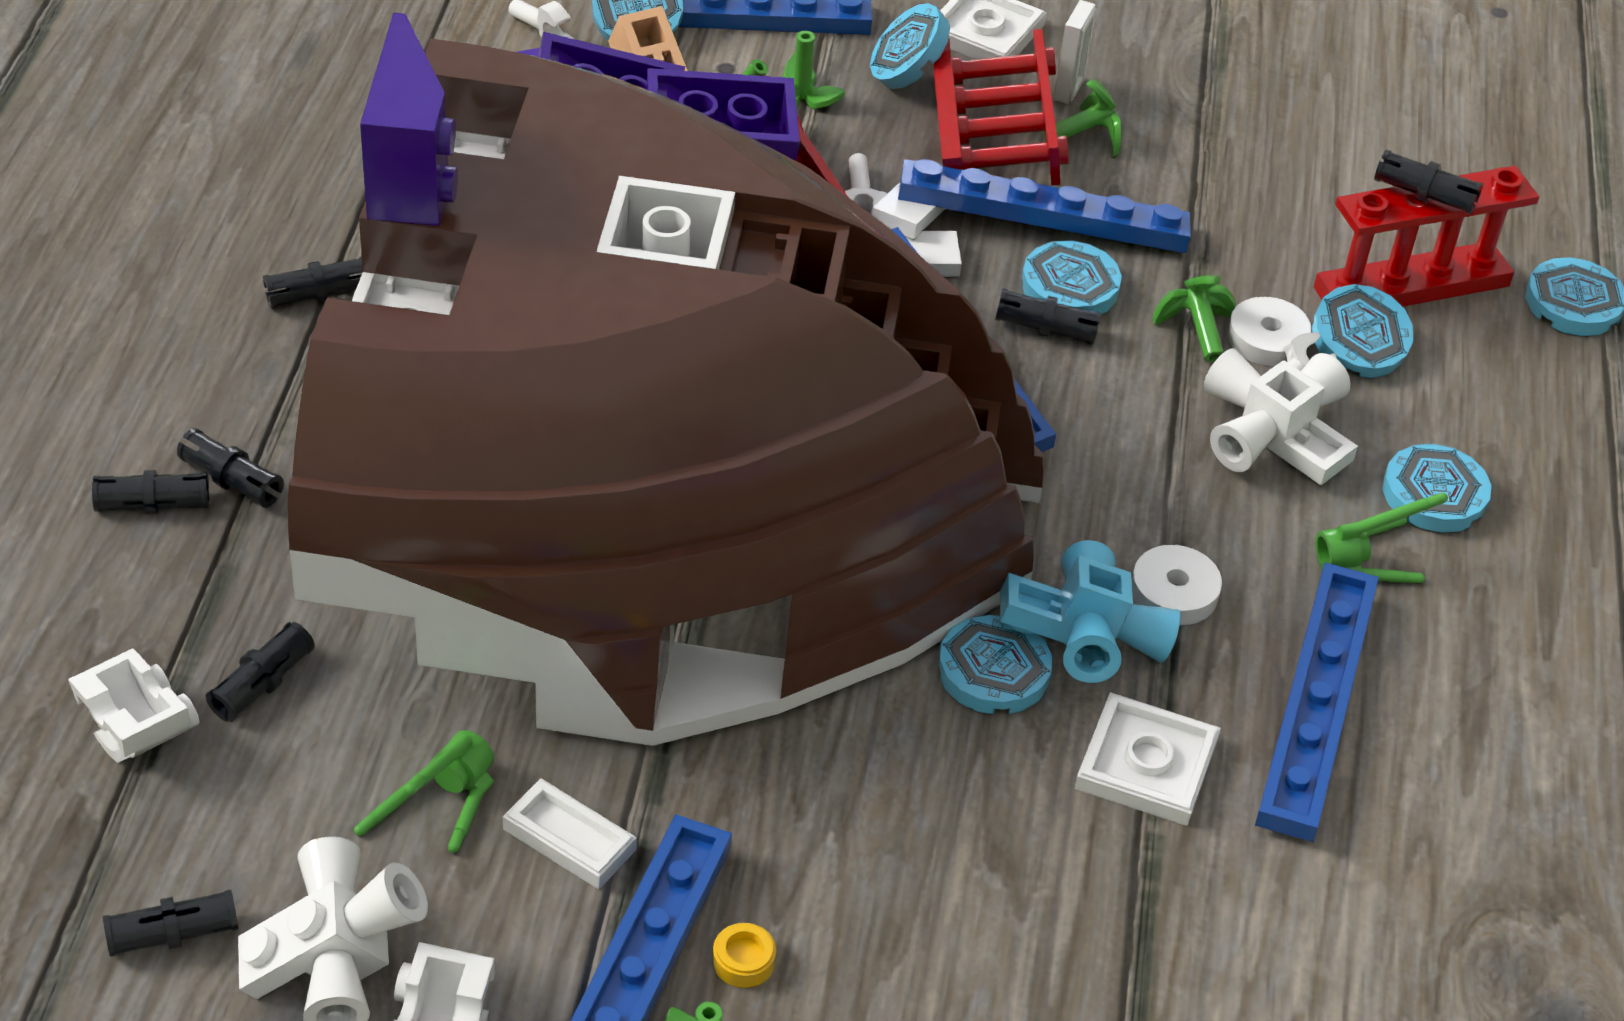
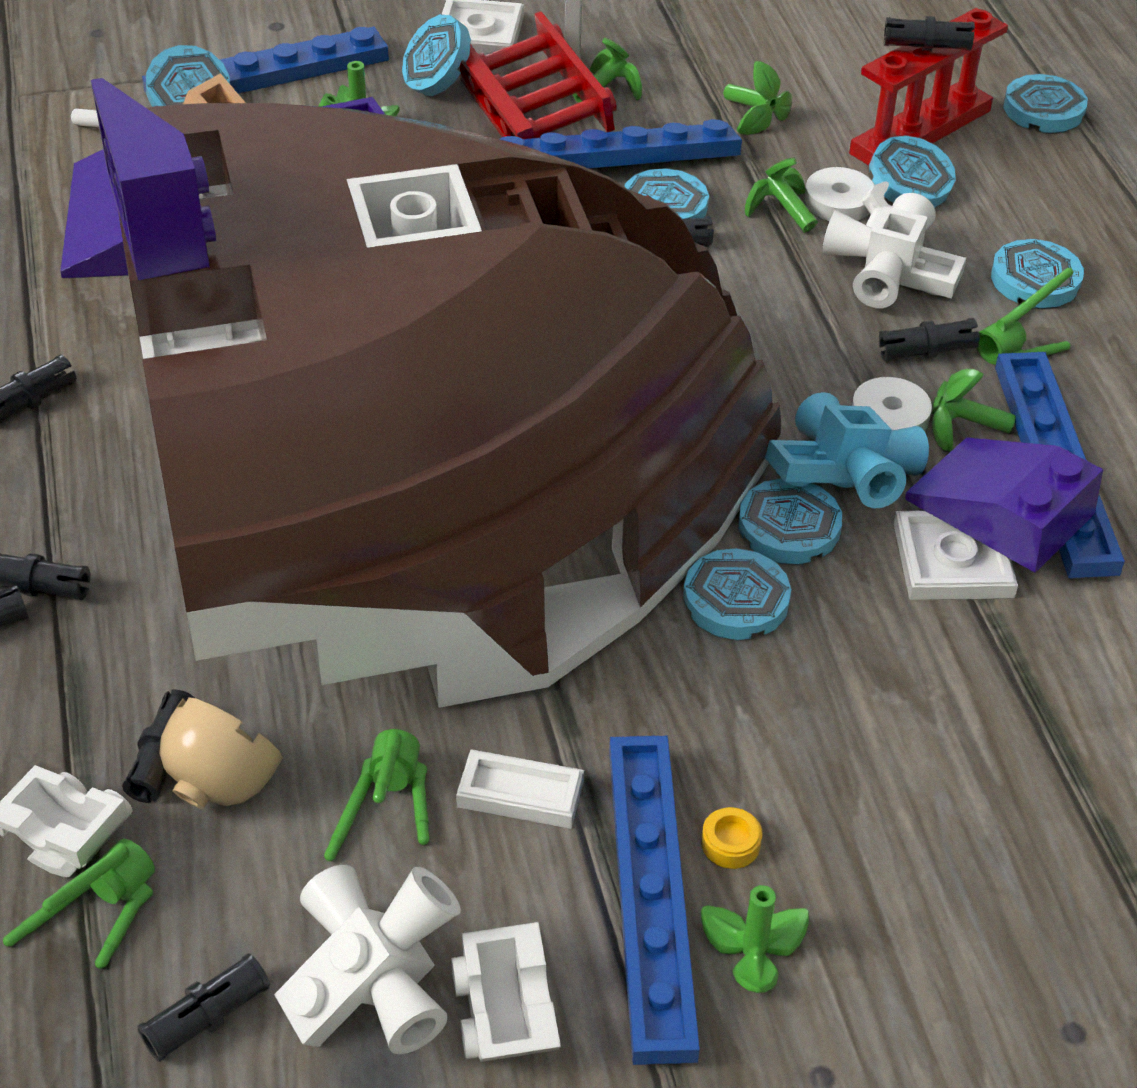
camera: 20 degrees left, 0 degrees up
none -> bright green plant [3,839,155,969]
none -> tan cylinder [159,697,283,809]
none -> medium azure tile [683,548,792,640]
none -> bright green plant [723,61,792,135]
none -> black pin [879,318,980,361]
none -> dark purple slope [905,437,1103,573]
none -> bright green plant [931,369,1015,452]

